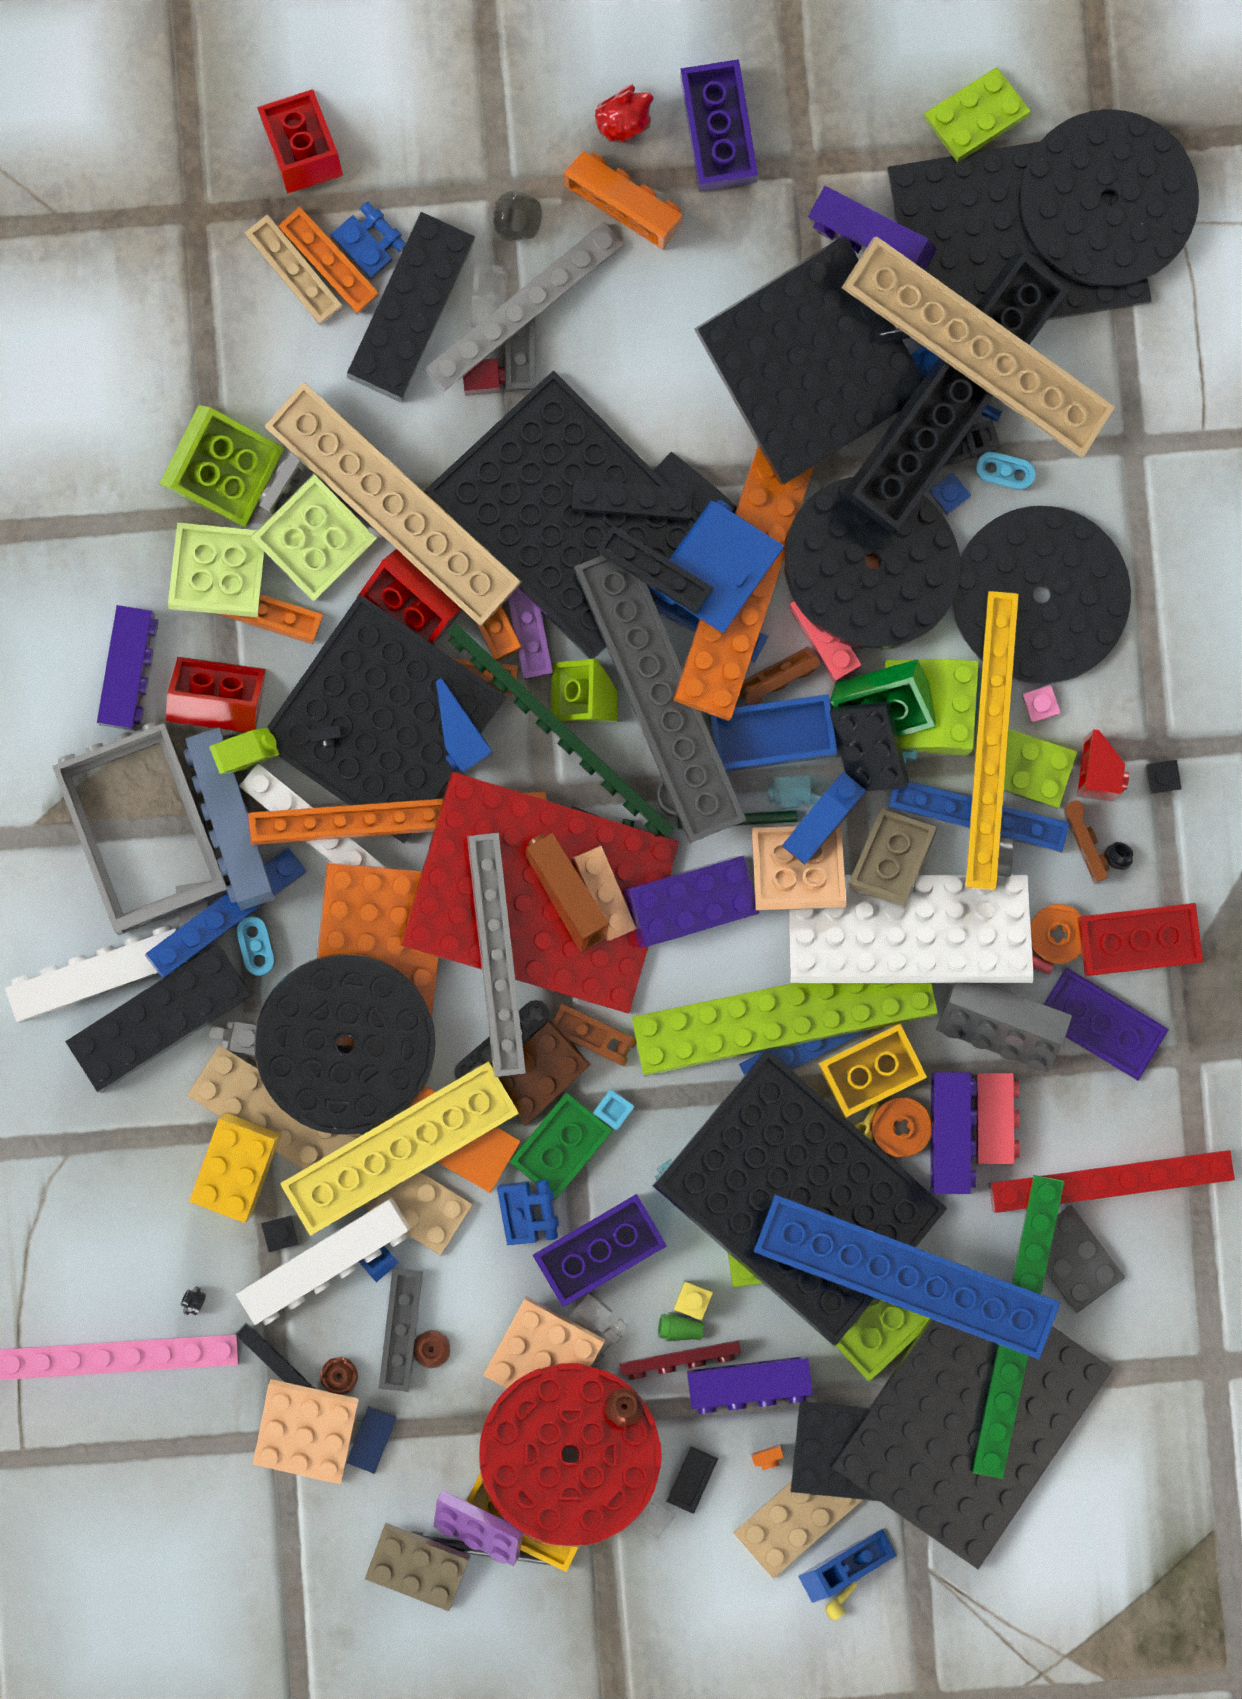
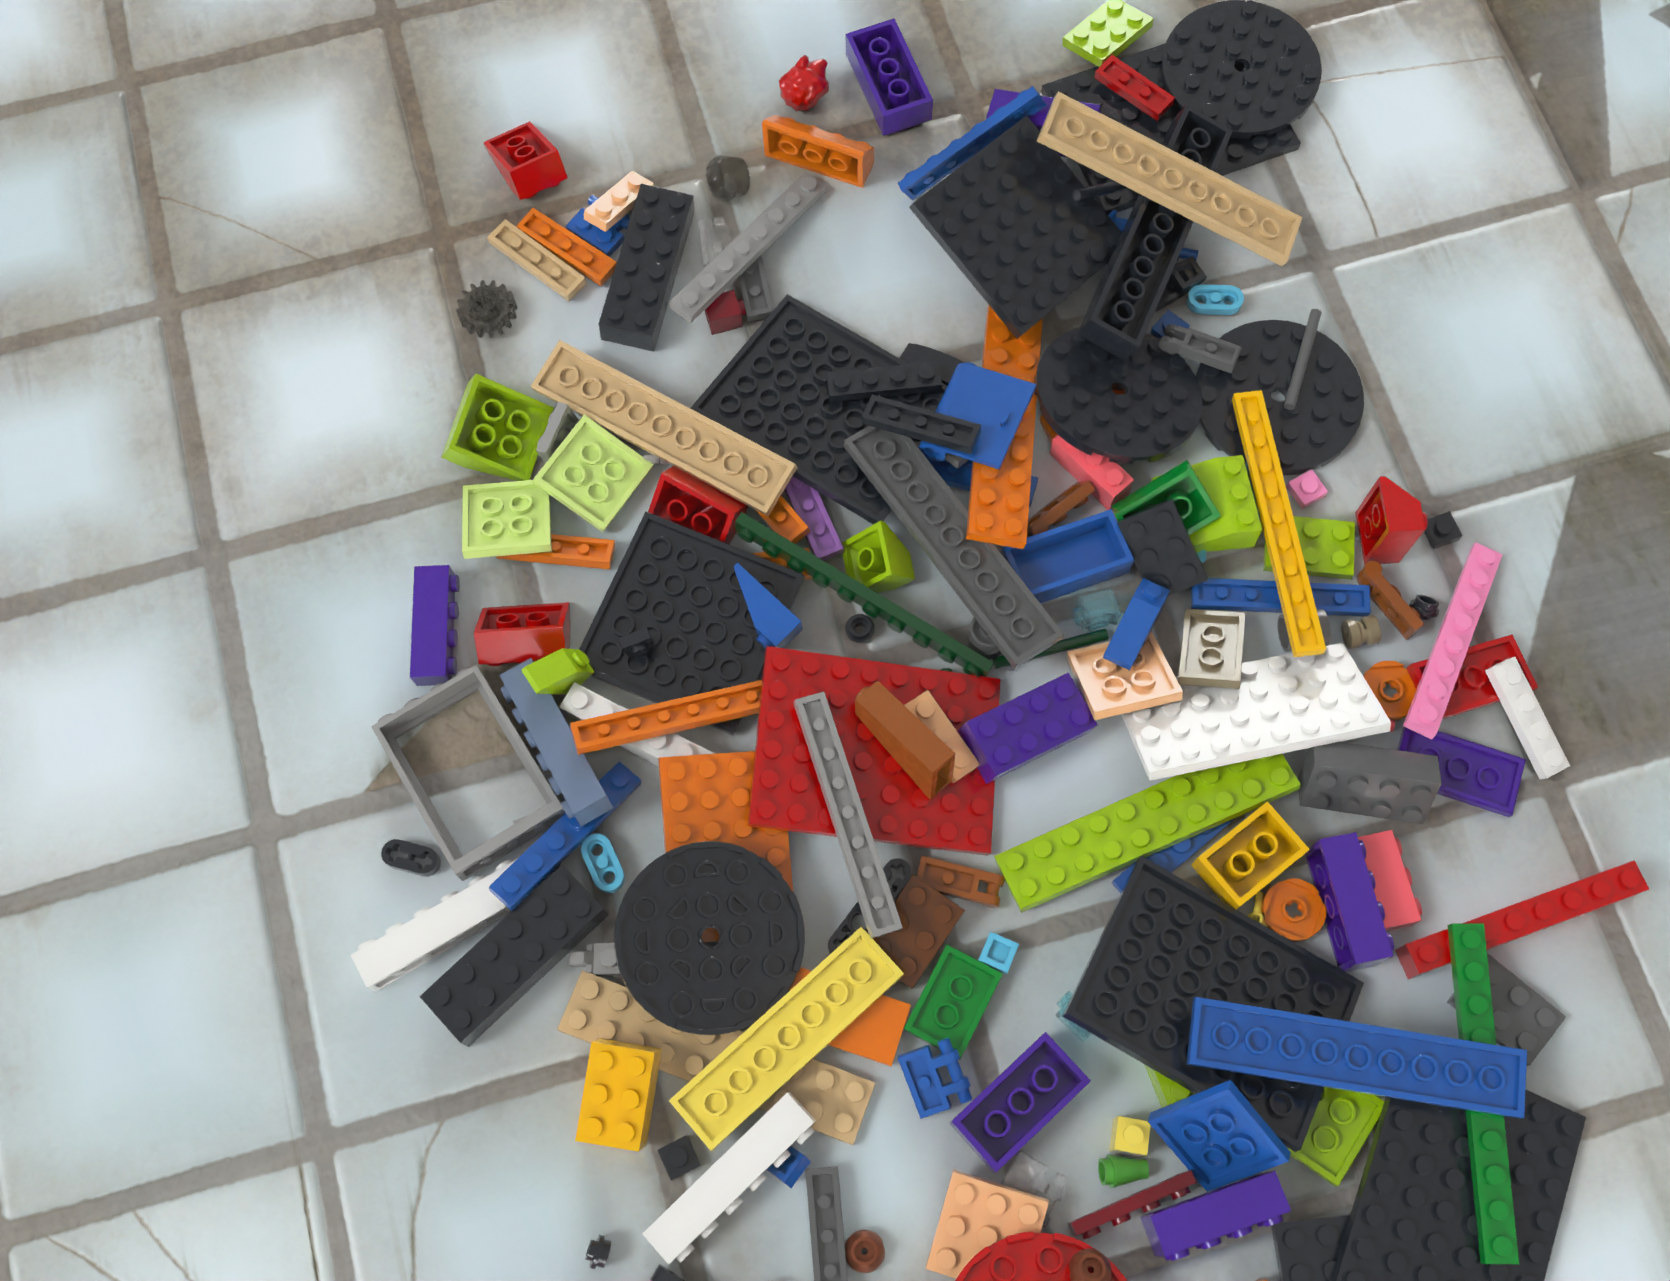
camera: 10 degrees left, 15 degrees down
none -> black beam [381,839,441,877]
none -> clear smoke gear [456,280,518,338]
none -> light nougat plate [584,171,654,232]
none -> black plate [845,614,875,643]
none -> blue plate [898,86,1047,200]
none -> red plate [1094,55,1175,121]
none -> blue plate [1148,1080,1291,1192]
none -> dark grey hinge [1158,324,1242,373]
none -> dark grey bar [1284,309,1322,410]
none -> dark tan wheel [1341,615,1381,649]
none -> bright pink plate [1403,542,1503,740]
none -> white plate [1485,657,1570,780]

